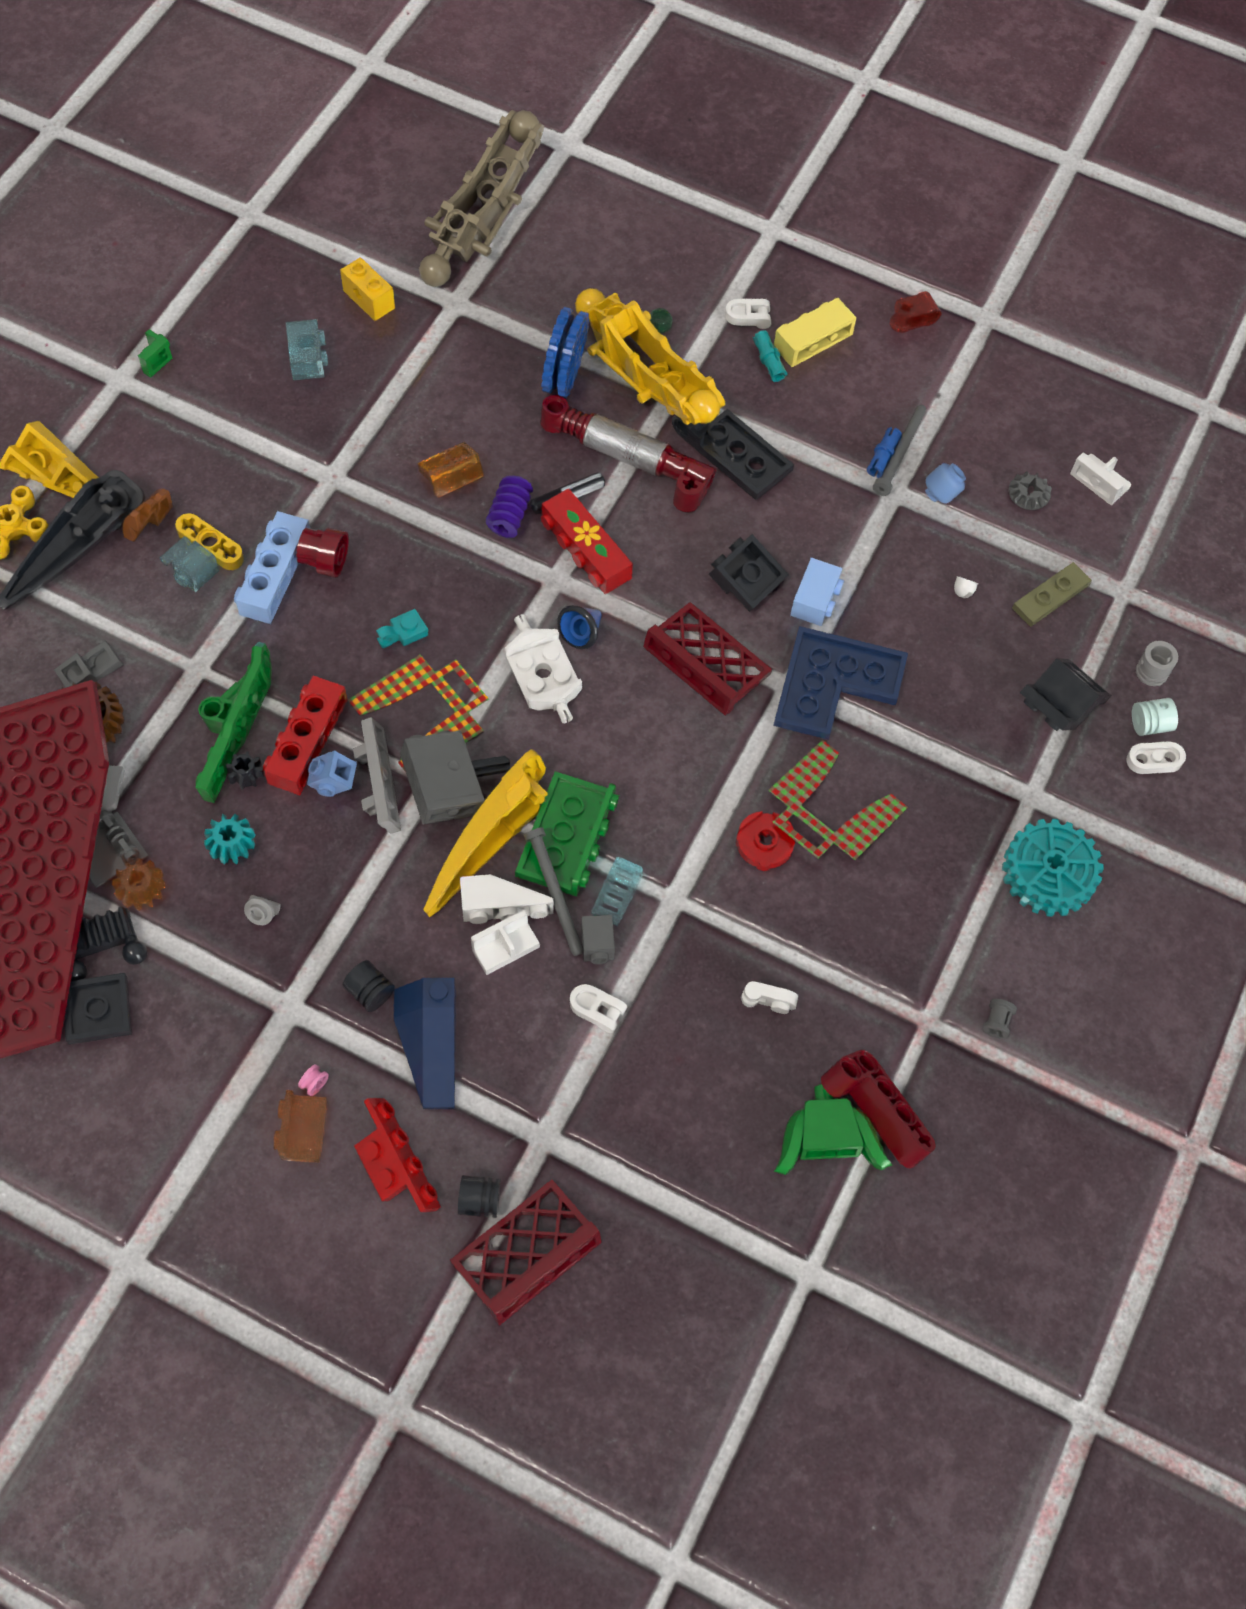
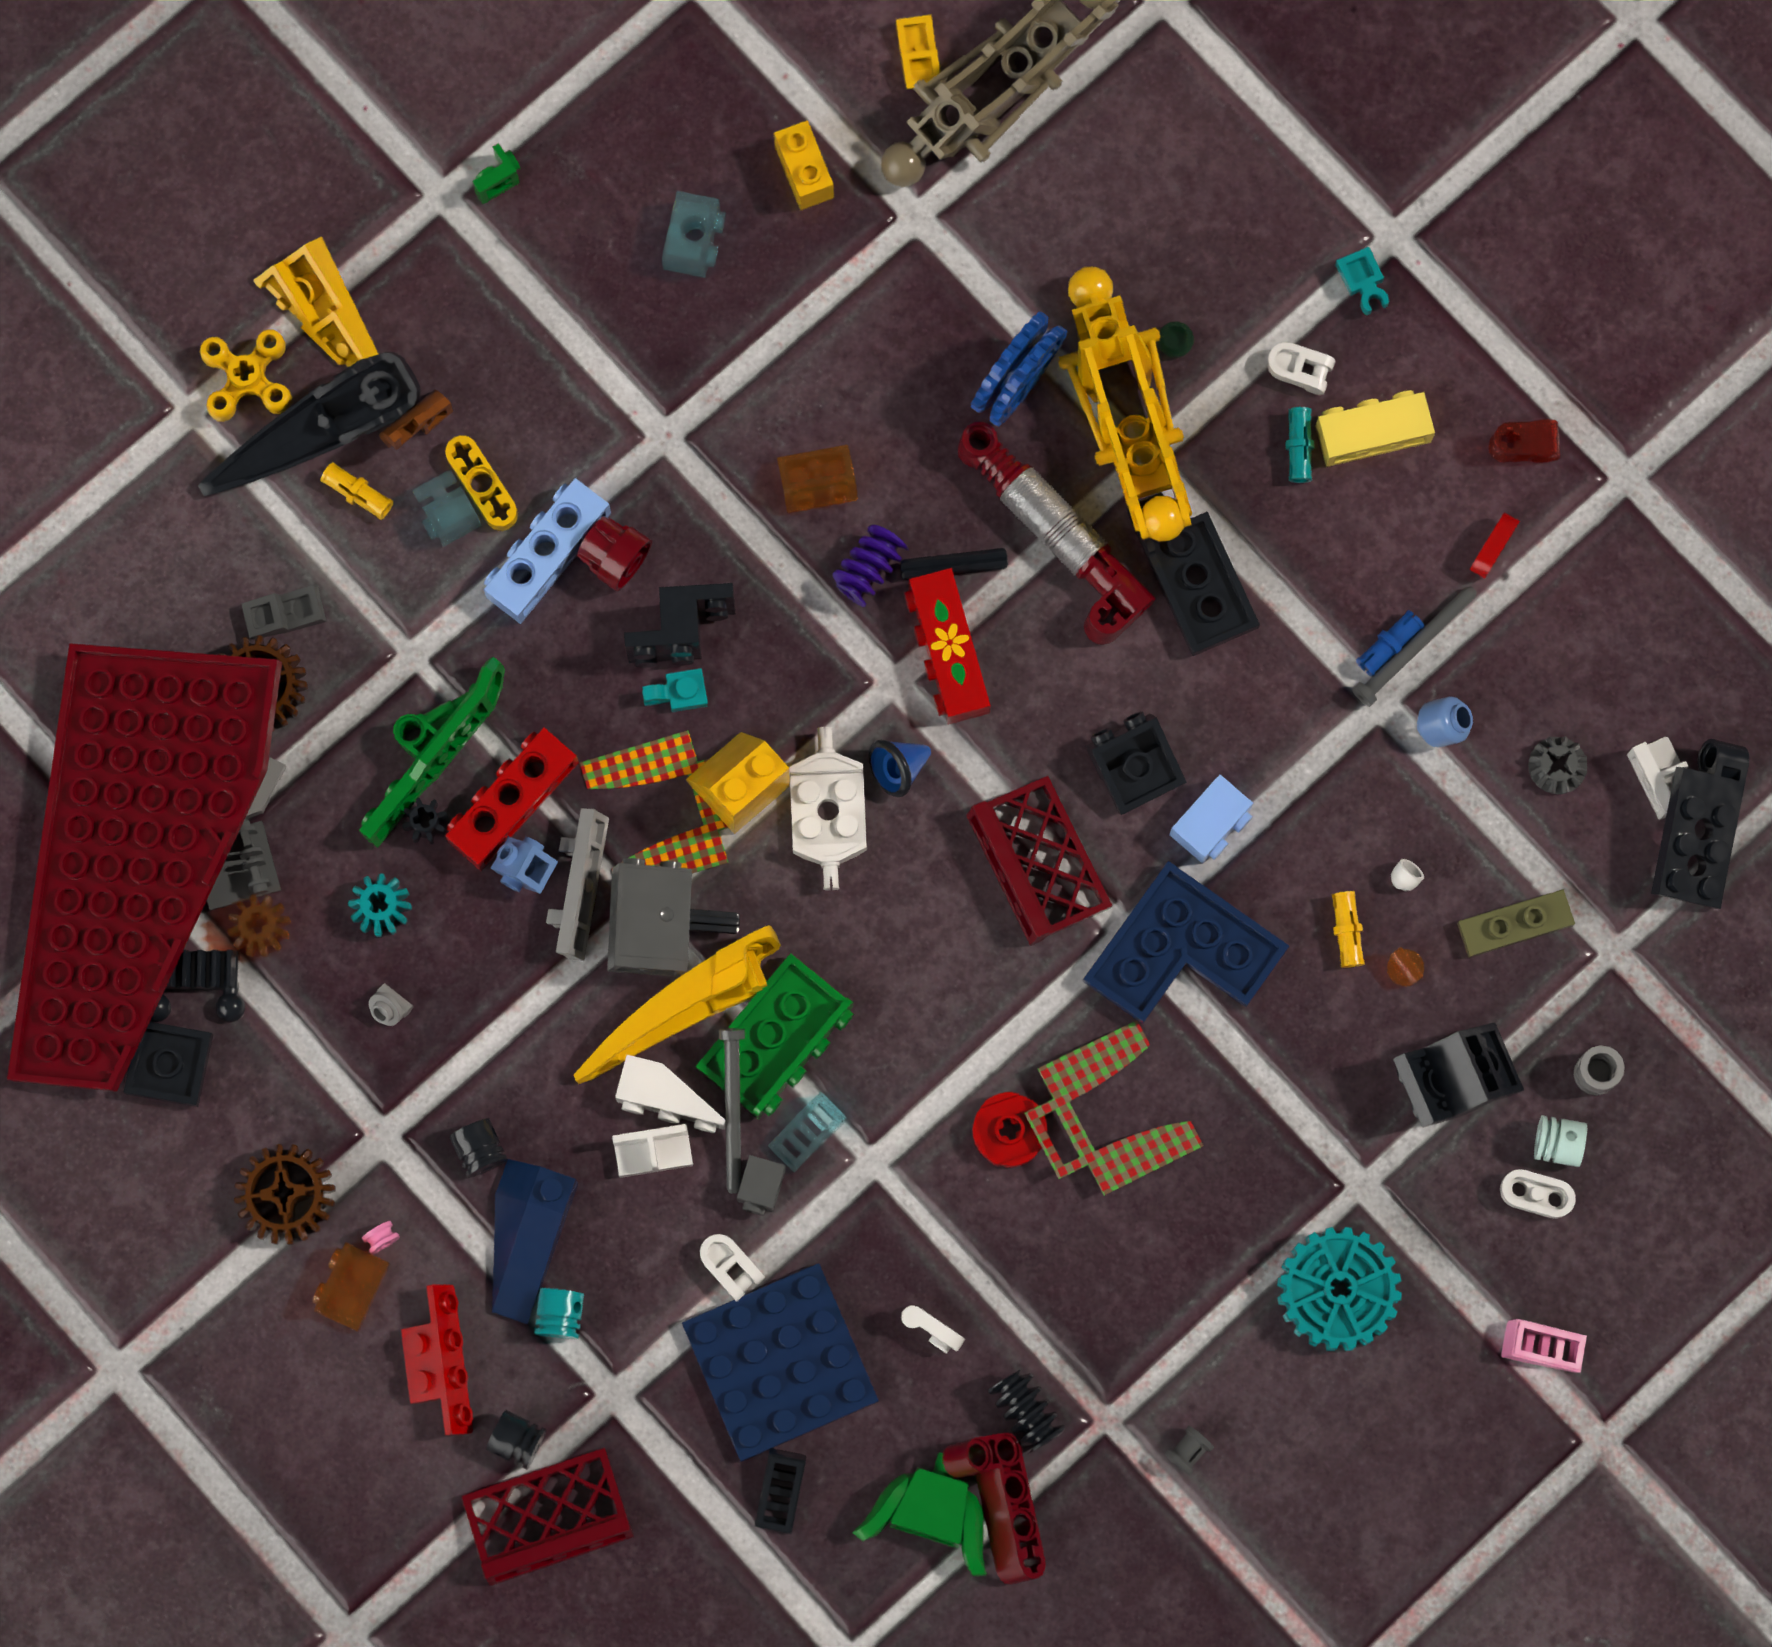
camera: 25 degrees right, 15 degrees up
none -> reddish brown gear [234,1144,336,1245]
none -> yellow pin [320,462,394,520]
none -> teal piece [534,1288,584,1340]
none -> black bracket [624,583,736,668]
none -> dark blue plate [682,1263,879,1462]
none -> yellow slope [686,732,790,834]
none -> black slope [754,1448,806,1534]
none -> yellow slope [895,15,940,90]
none -> black piece [988,1370,1065,1455]
none -> yellow pin [1331,891,1365,968]
none -> teal plate [1335,247,1389,316]
none -> clear orange plate [1387,947,1424,987]
none -> red beam [1469,512,1520,579]
none -> bright pink slope [1501,1319,1587,1373]
none -> black hinge [1651,739,1749,909]

